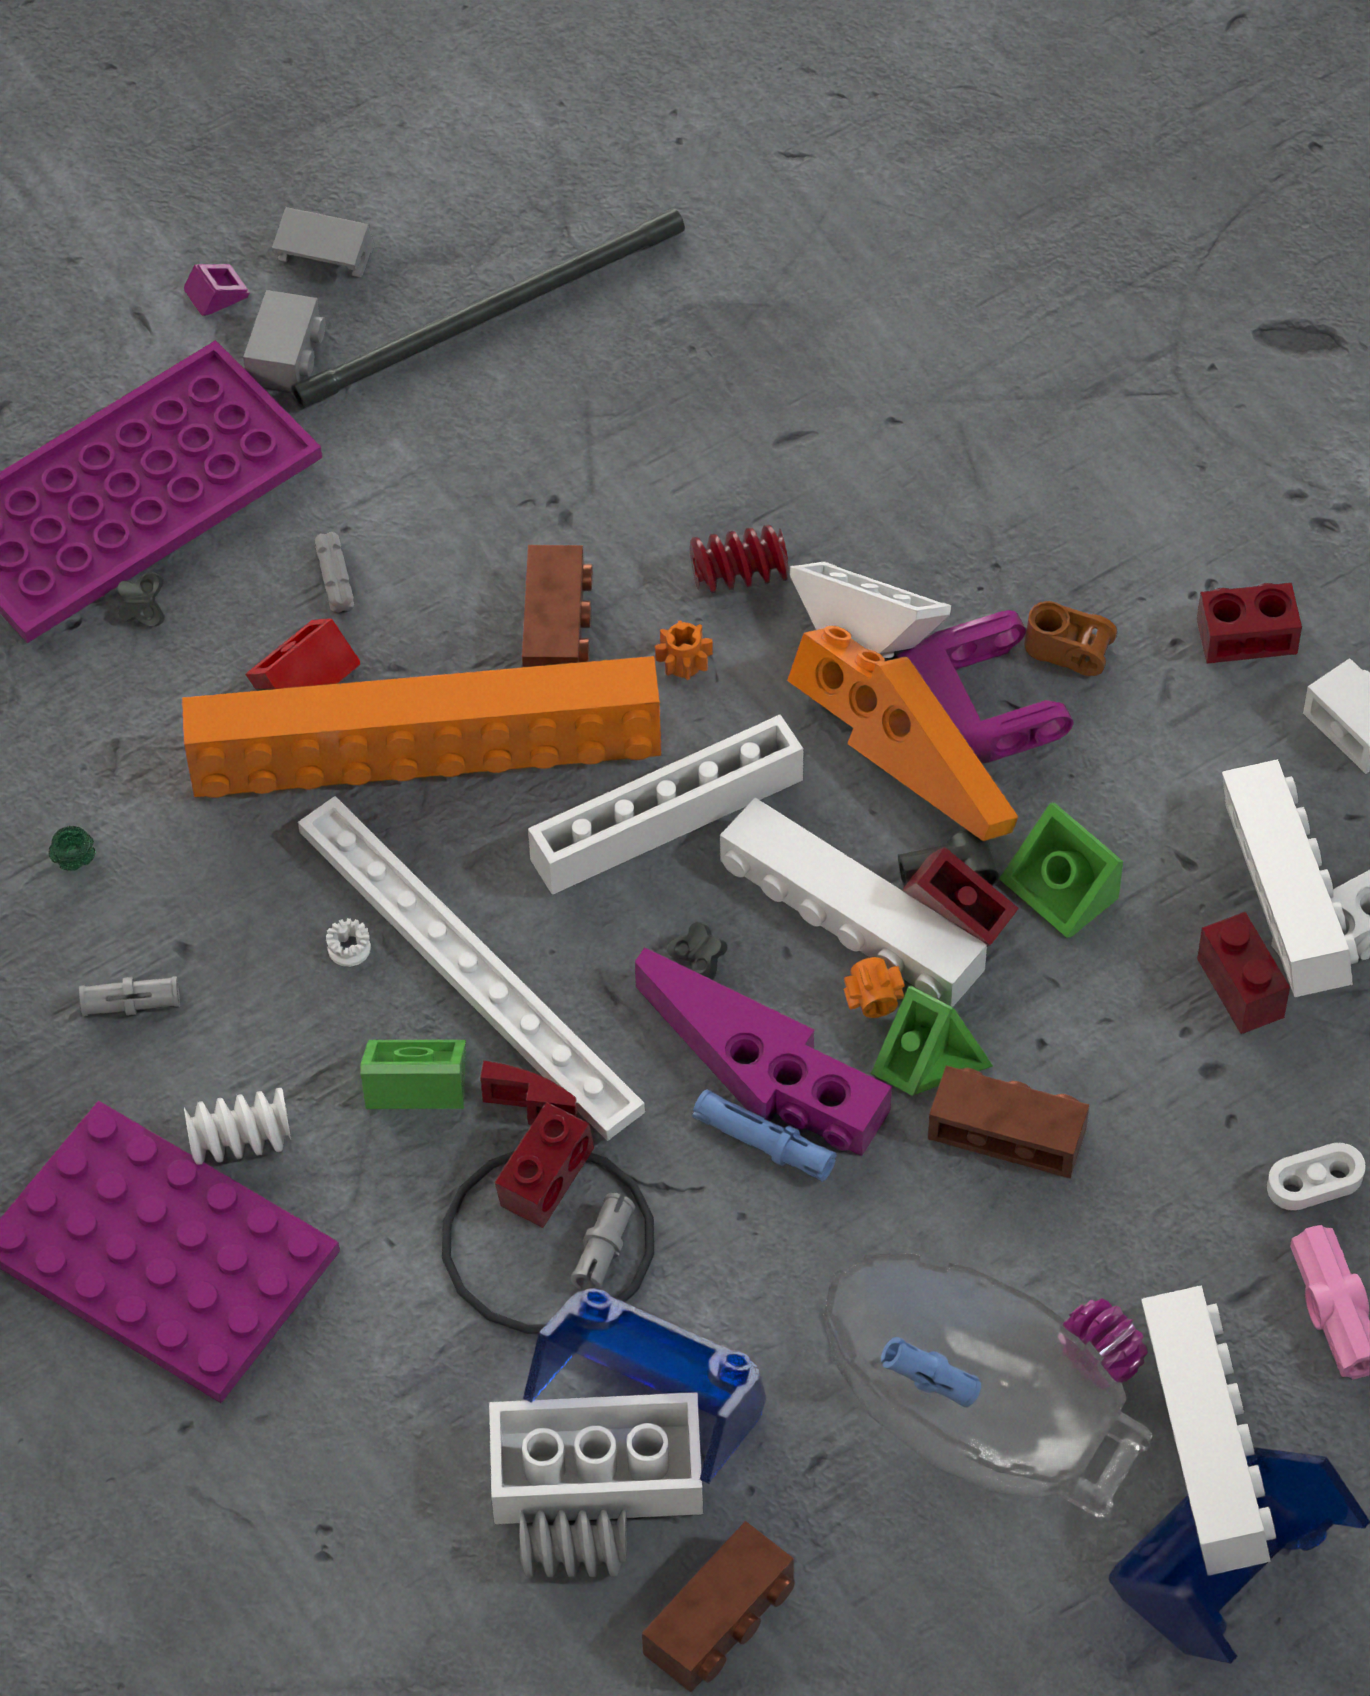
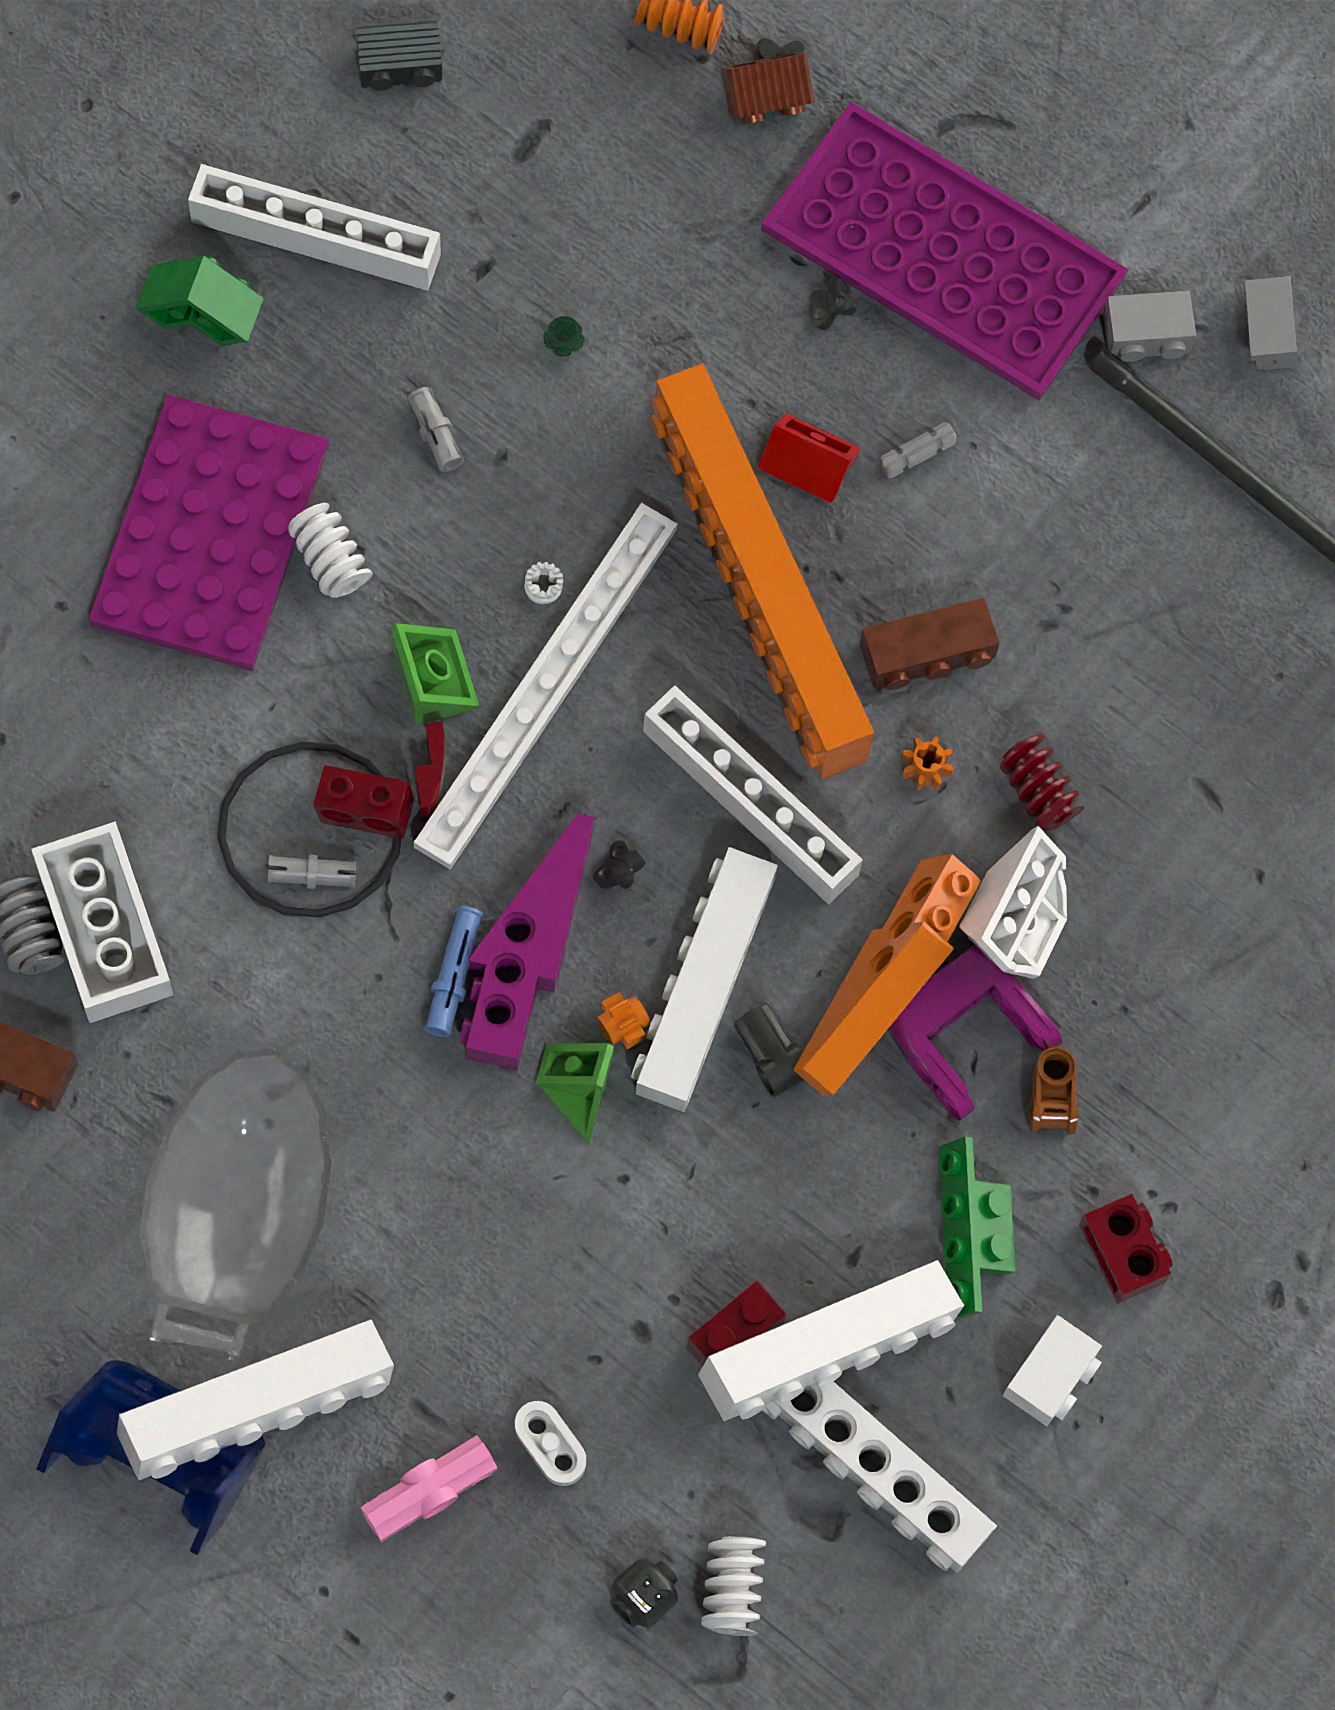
camera: 65 degrees right, 15 degrees up
magenta slope [184,264,250,316] -> none
clear blue windscreen [523,1288,766,1484] -> none
medium blue pin [881,1337,981,1408] -> none
dark red brick [902,847,1019,947] -> none
copper brick [928,1065,1090,1179] -> none
bright green slope [999,803,1123,938] -> none
magenta gear [1060,1298,1148,1388] -> none
none -> green bracket [938,1137,1016,1320]

